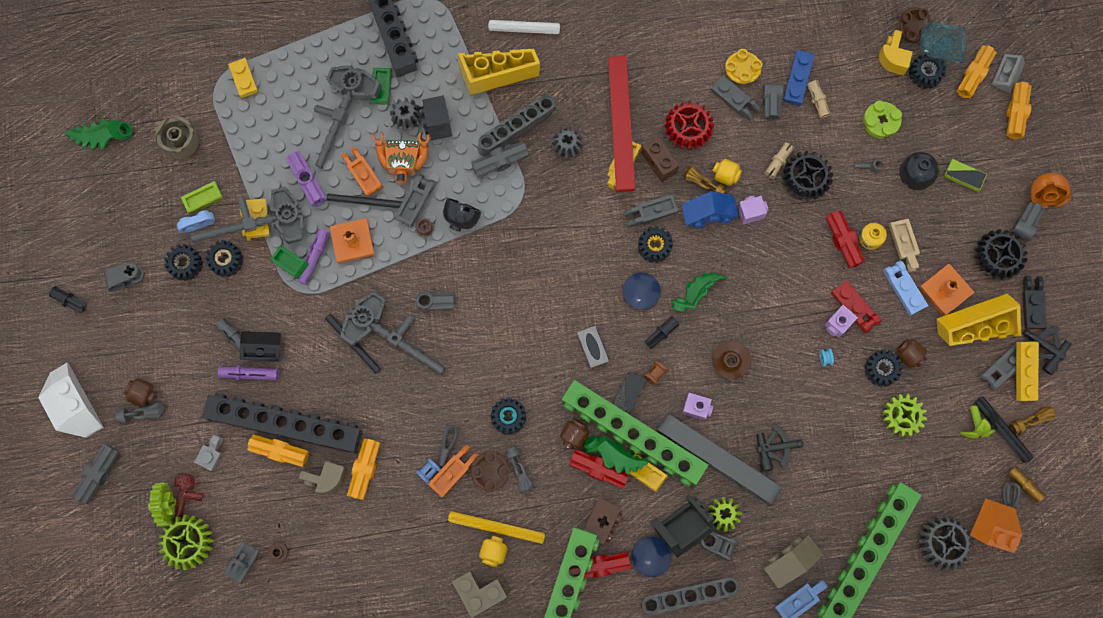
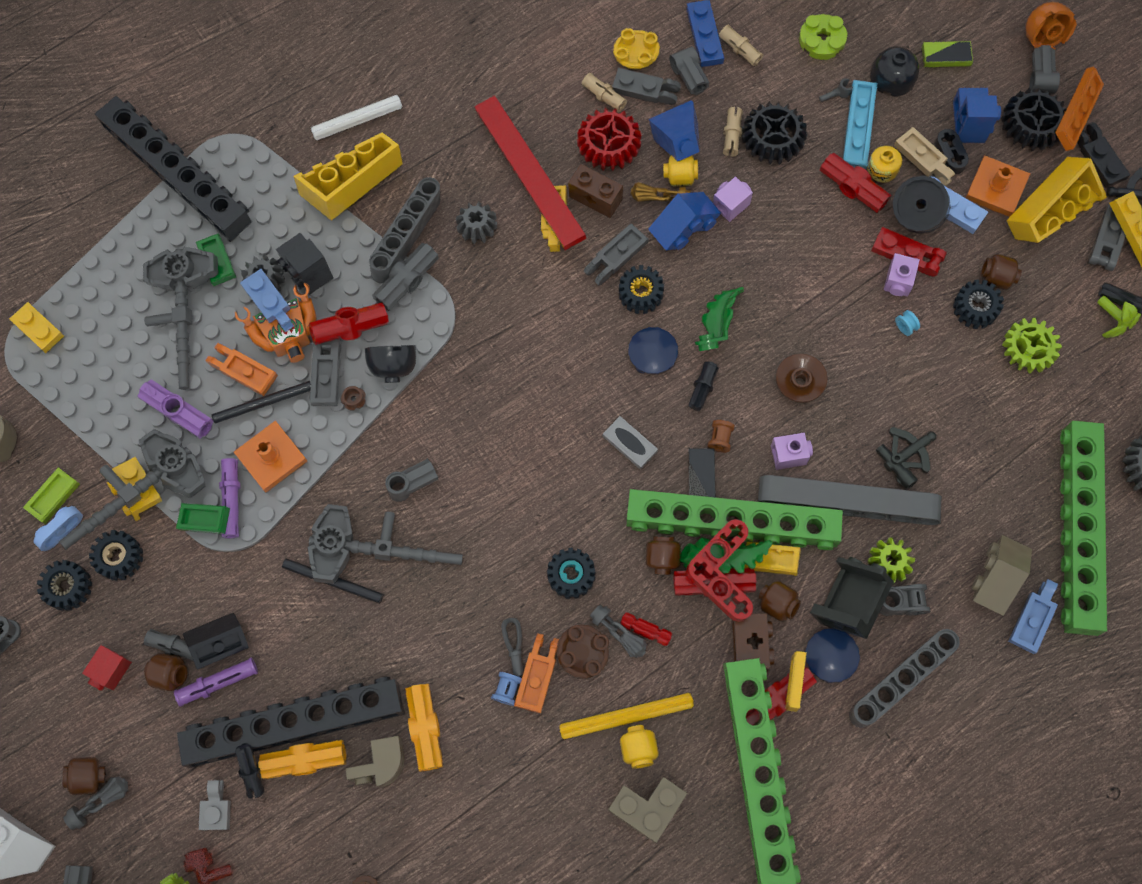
camera: 25 degrees left, 5 degrees down
none -> red brick [82,645,132,691]
none -> reddish brown head [144,653,188,691]
none -> black axle [235,743,265,799]
none -> medium blue plate [240,269,294,332]
none -> red piece [308,302,389,345]
none -> tan pin [582,73,627,113]
none -> red axle [620,612,672,646]
none -> blue slope [649,100,699,162]
none -> red beam [686,519,753,622]
none -> reddish brown head [758,581,801,621]
none -> yellow tile [785,651,806,712]
none -> medium azure tile [843,80,877,170]
none -> black wheel [893,175,951,234]
none -> black beam [935,129,969,174]
none -> blue brick [953,88,1001,143]
none -> orange tile [1055,67,1104,151]

